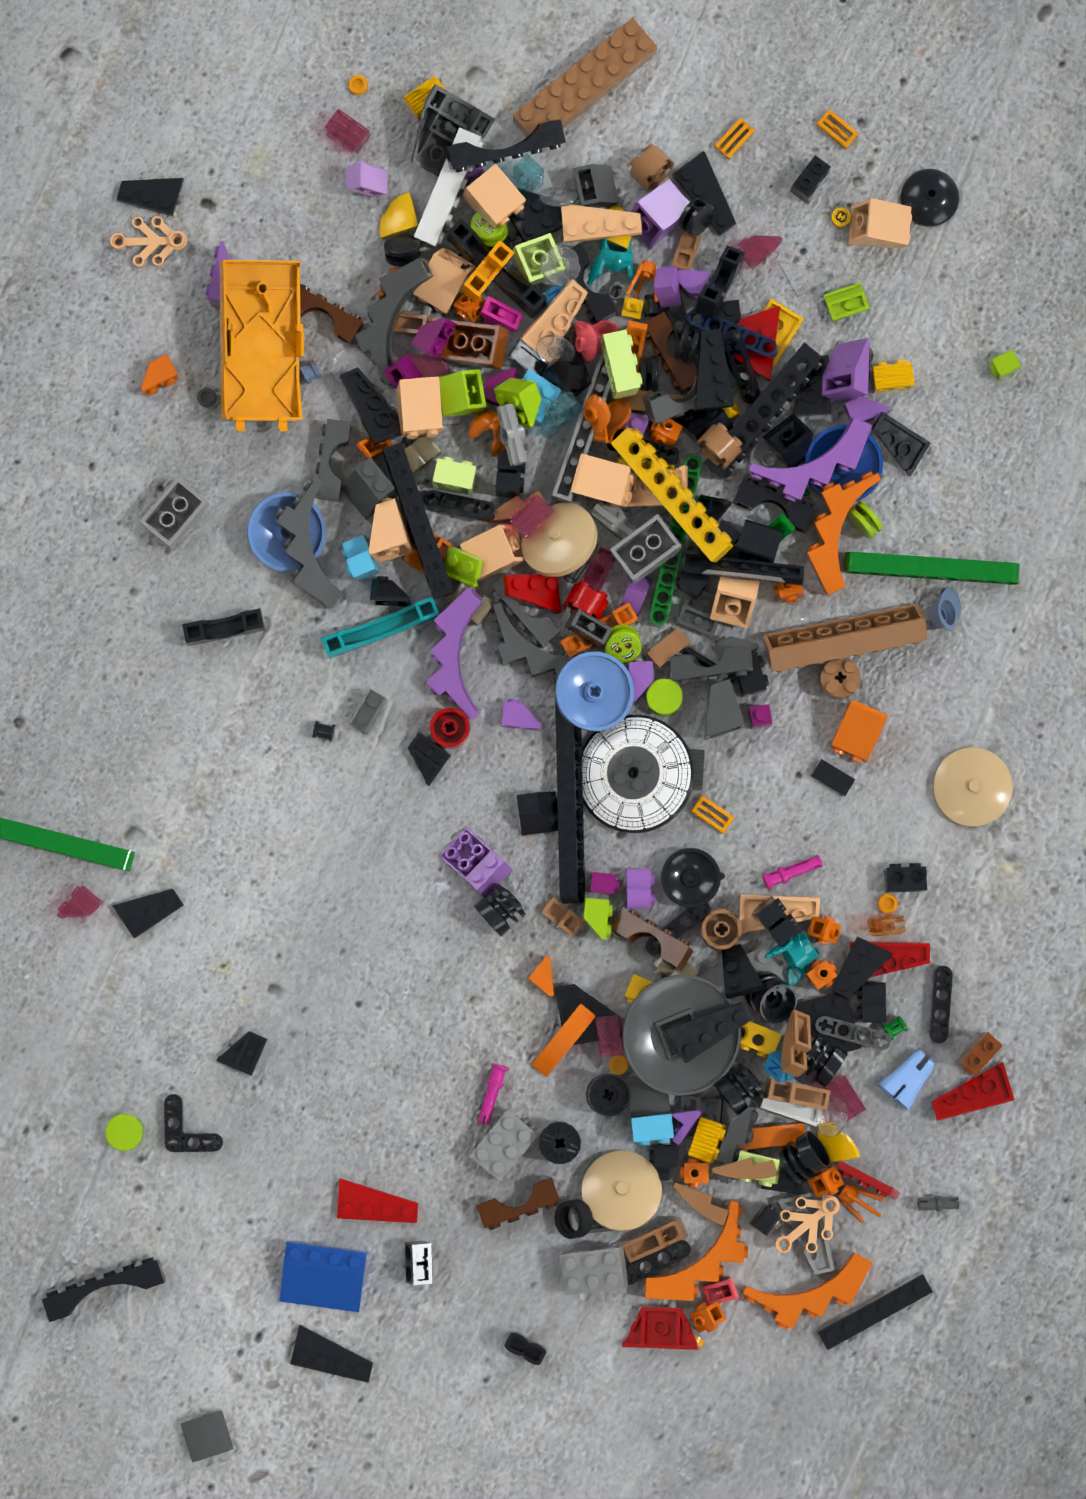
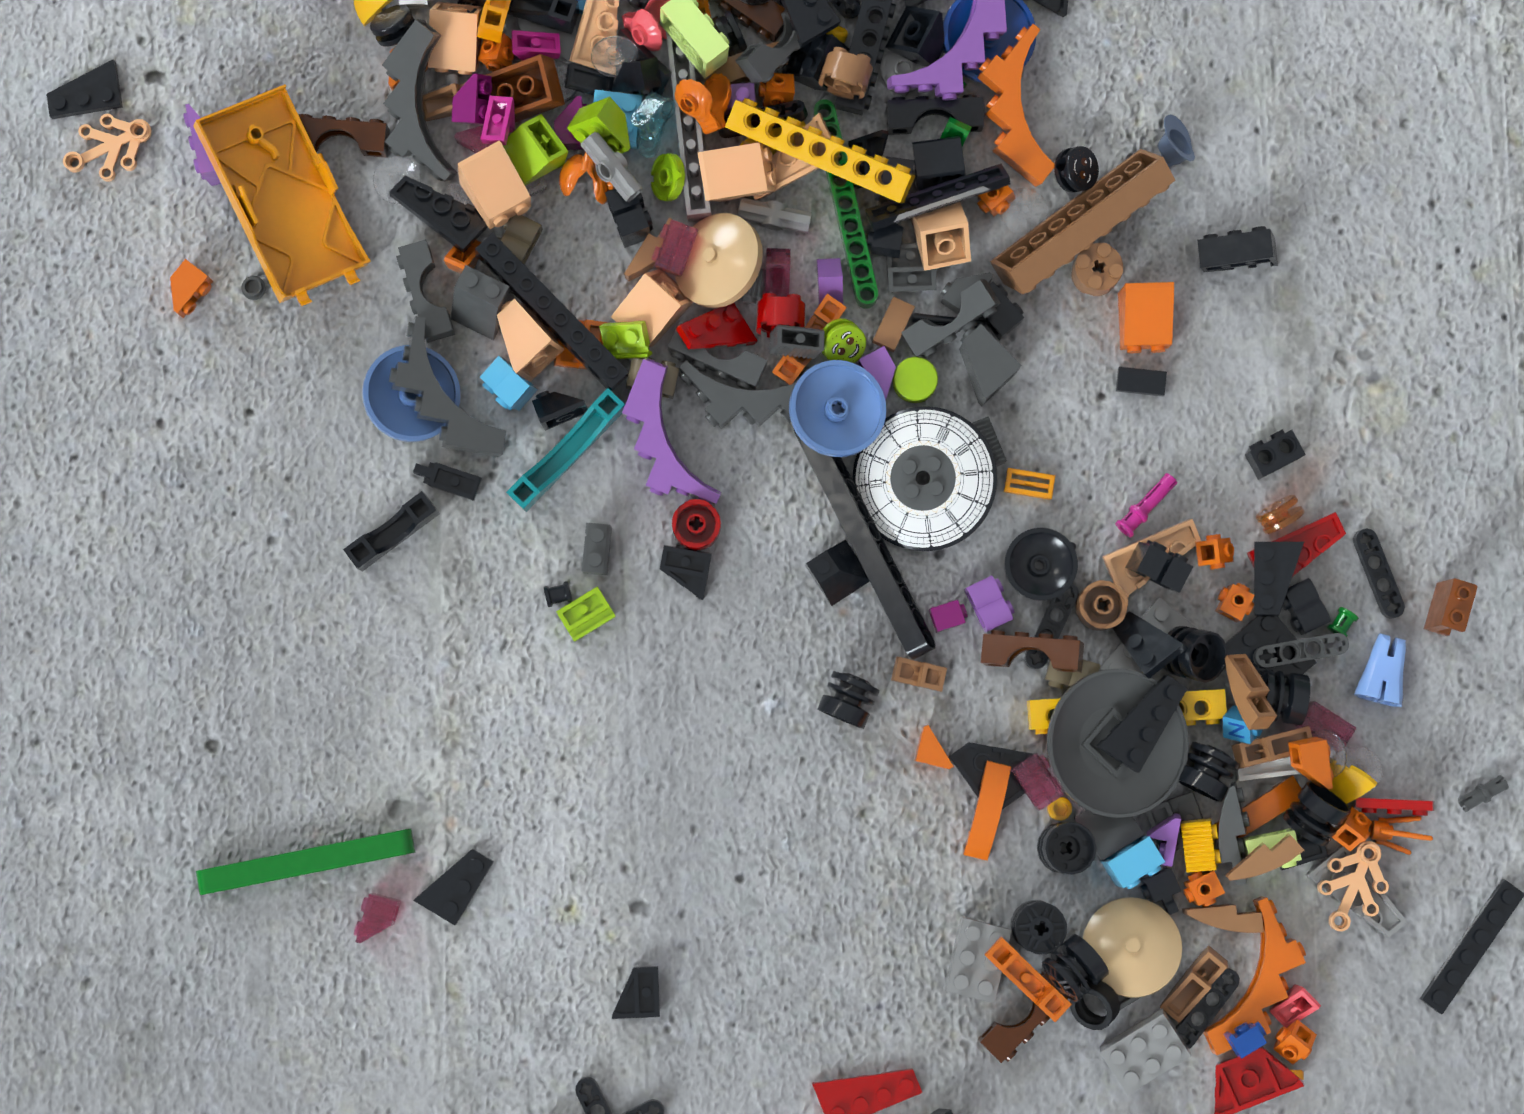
camera: 25 degrees left, 0 degrees up
light grey brick [139,477,210,550] -> none
sand blue wheel [299,360,322,384] -> none
magenta slope [383,354,423,389] -> none
black beam [423,490,497,521] -> none
yellowish green brick [433,457,477,496] -> none
medium lavender slope [439,827,512,899] -> none
dark pink pin [477,1063,509,1125] -> none
medium lavender slope [501,699,541,731] -> none
lime slope [583,898,613,941] -> none
light grey brick [610,514,682,585] -> none
orange arch [742,1252,873,1330] -> none
magenta brick [748,704,773,729] -> none
black brick [749,1203,781,1236] -> none
teal helmet [764,931,820,987] -> none
green beam [844,552,1020,585] -> none
lime head [847,501,883,539] -> none
light orange tile [877,894,898,914] -> none
red wing [931,1062,1015,1121] -> none
tan dish [933,747,1013,827] -> none
none -> black hinge [413,462,482,501]
none -> dark pink slope [481,96,515,145]
none -> lime plate [556,586,616,642]
none -> lime tile [651,153,685,202]
none -> orange slope [984,937,1072,1022]
none -> black wheel [1042,934,1109,1002]
none -> black head [1054,146,1099,193]
none -> black wedge [1197,226,1278,272]
none -> blue brick [1224,1022,1267,1059]
none -> orange slope [1288,737,1334,789]

